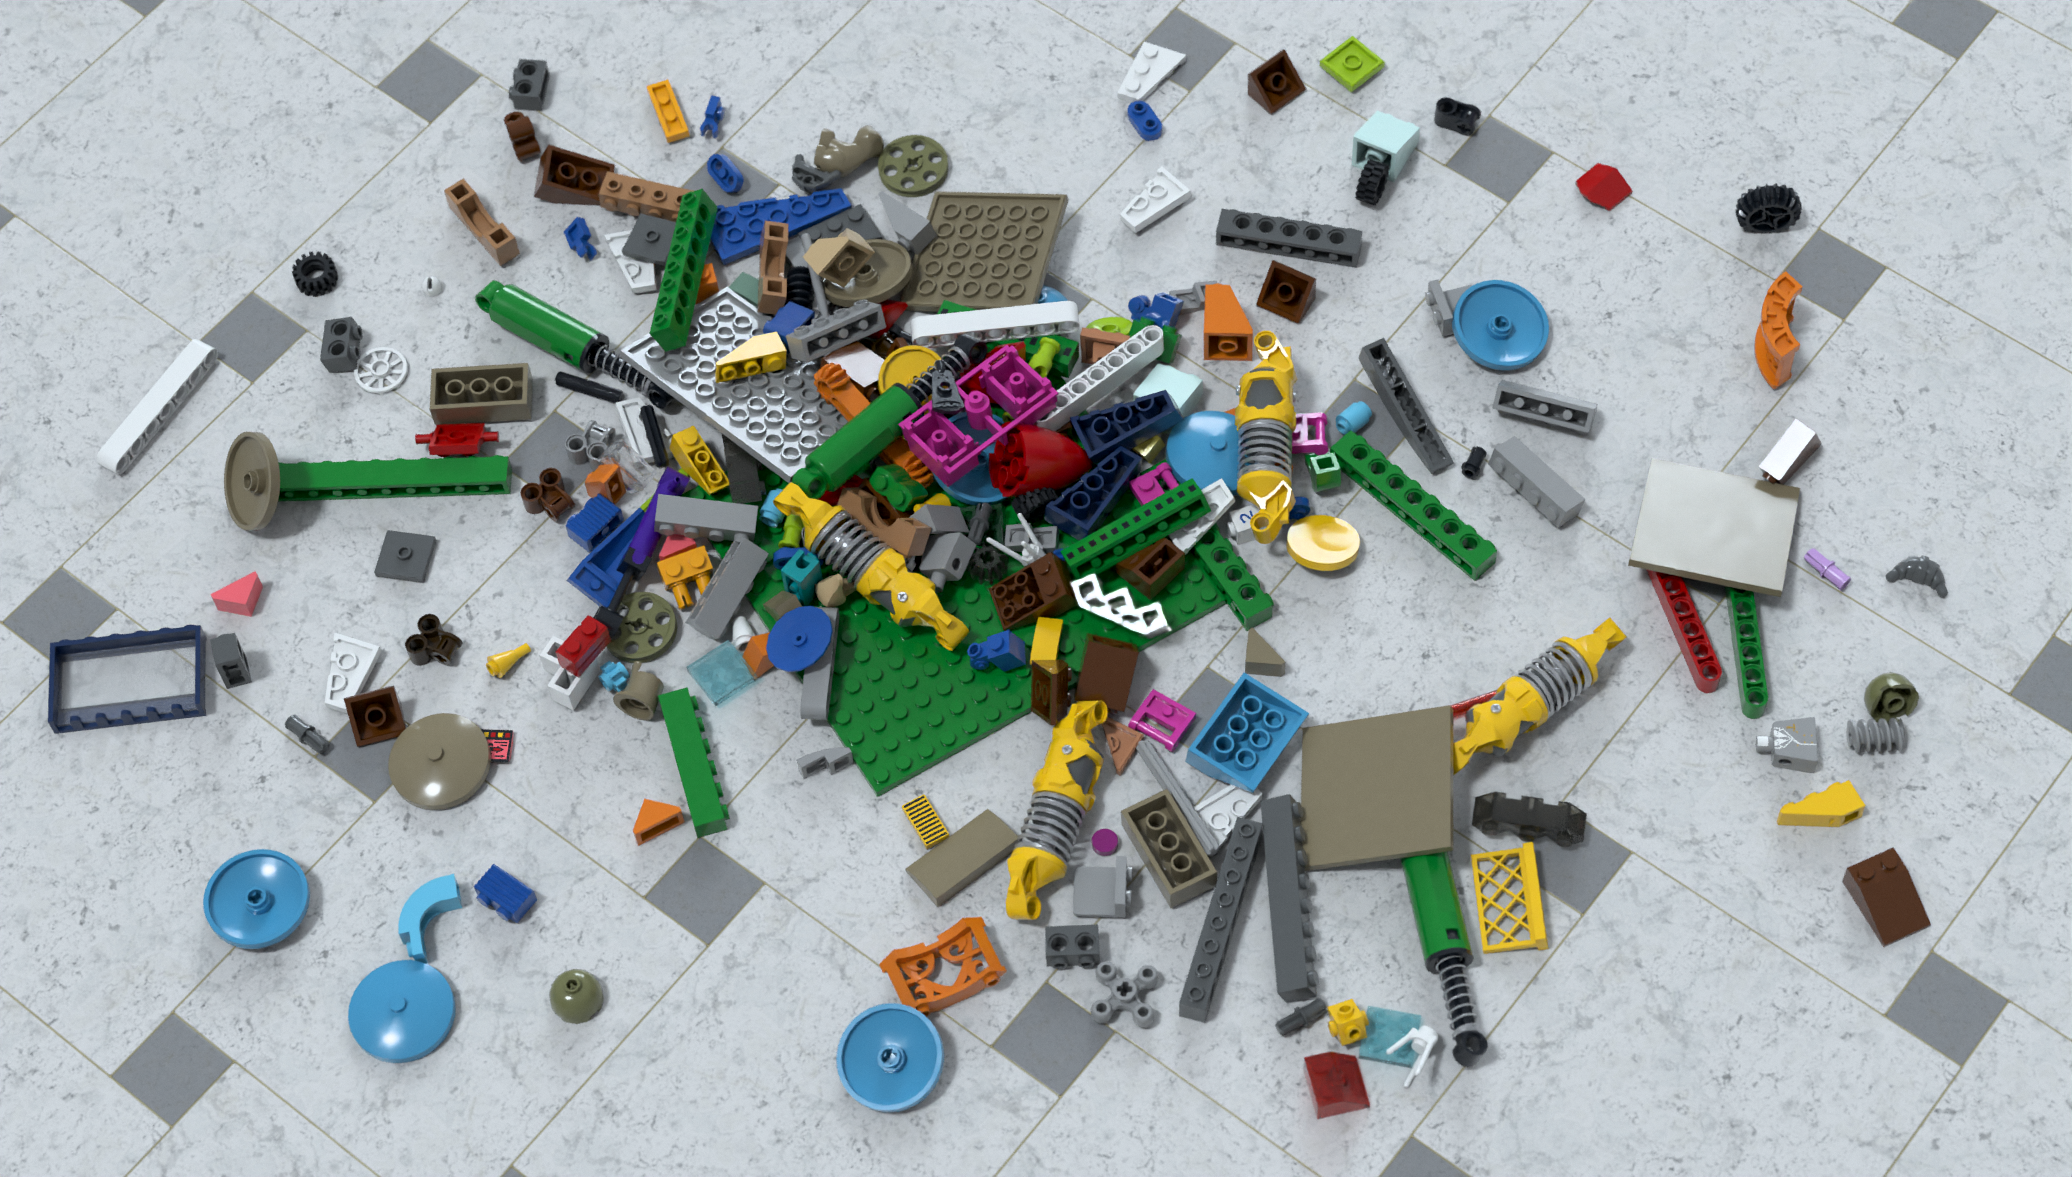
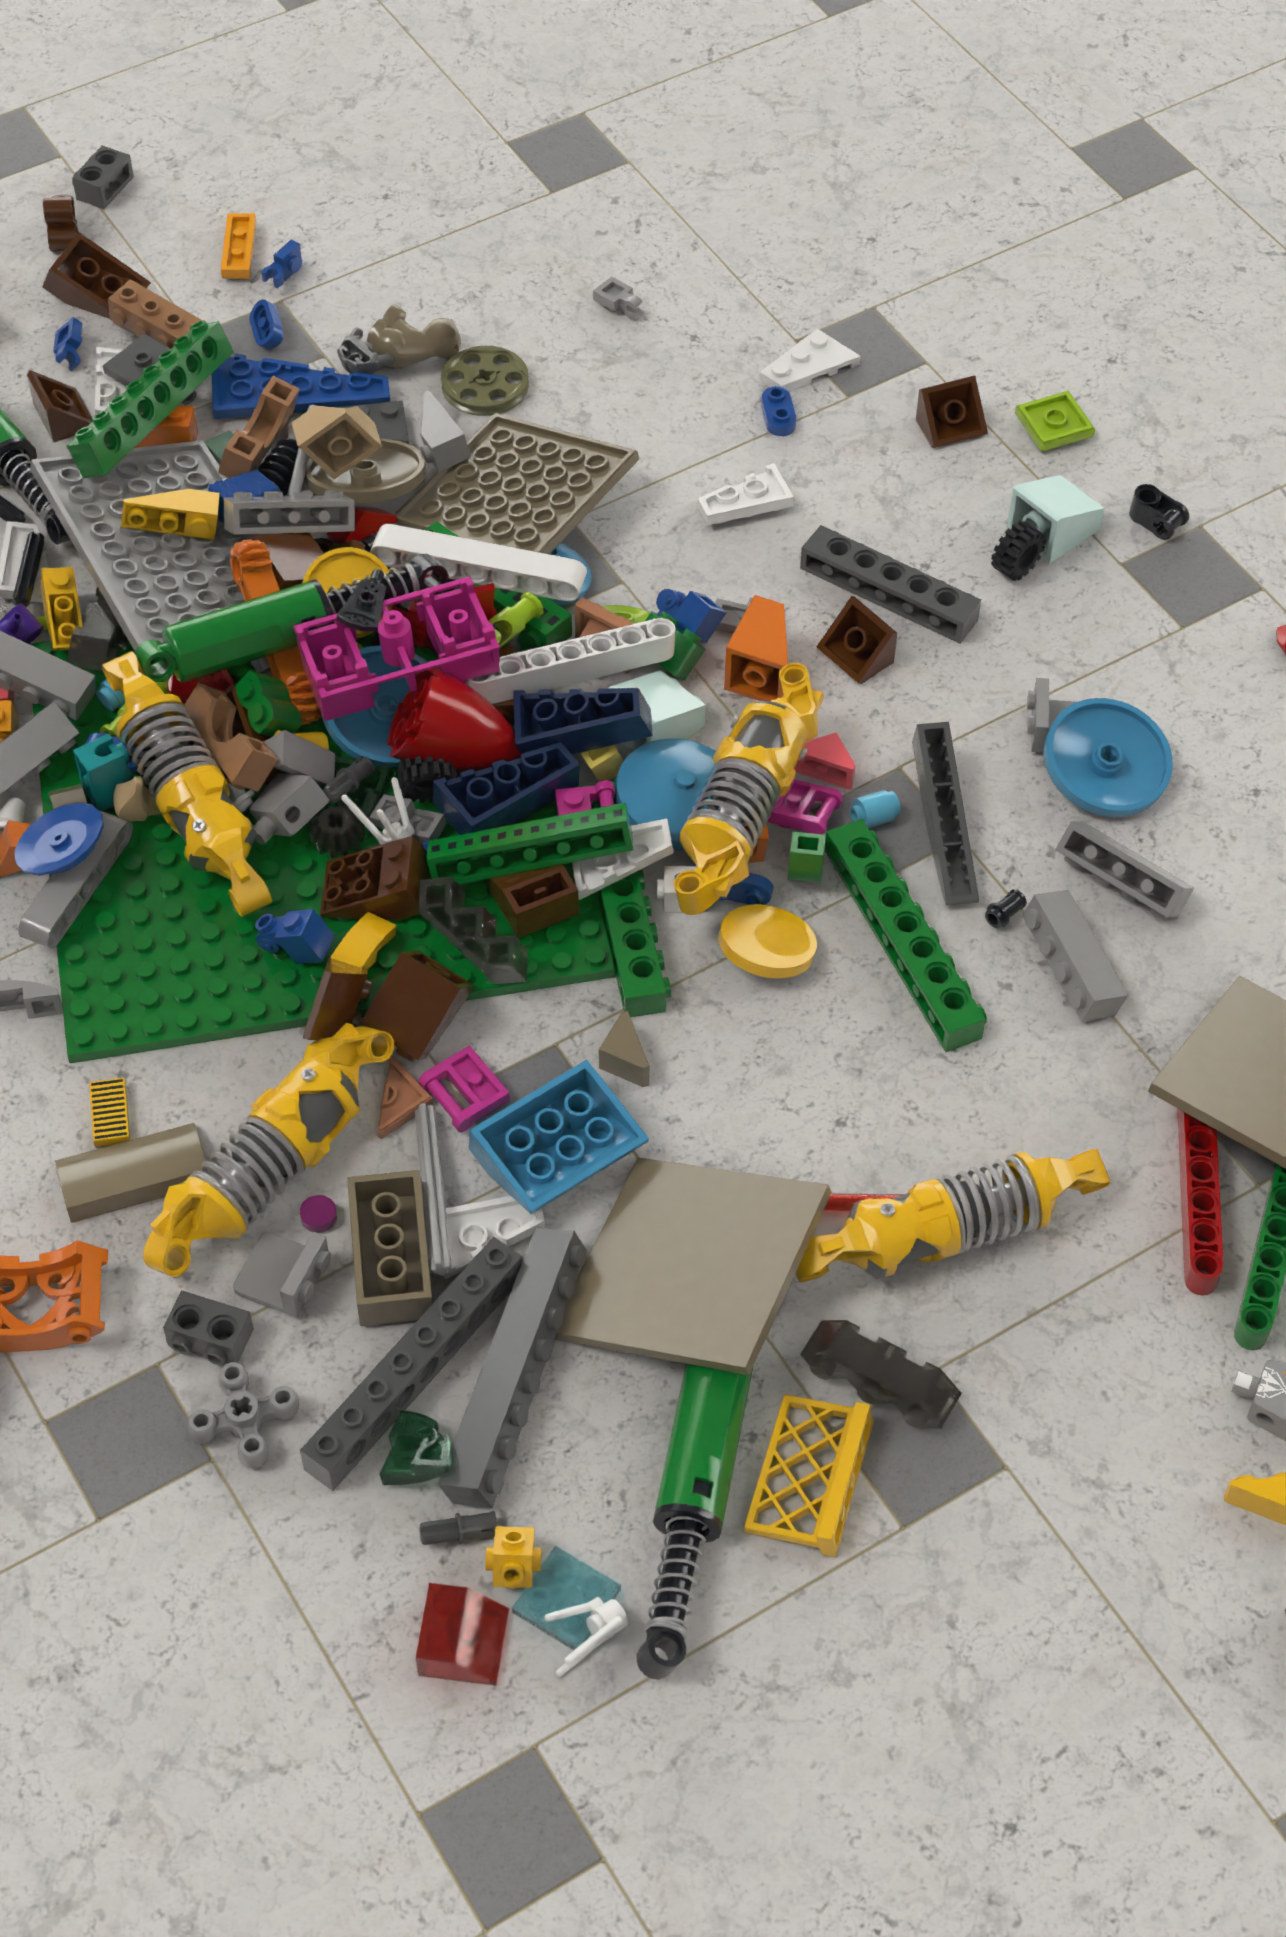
camera: 15 degrees right, 5 degrees down
none -> reddish brown slope [27,370,93,443]
none -> clear green brick [379,1410,453,1485]
none -> light grey plate [593,277,643,320]
none -> coral slope [794,732,855,790]

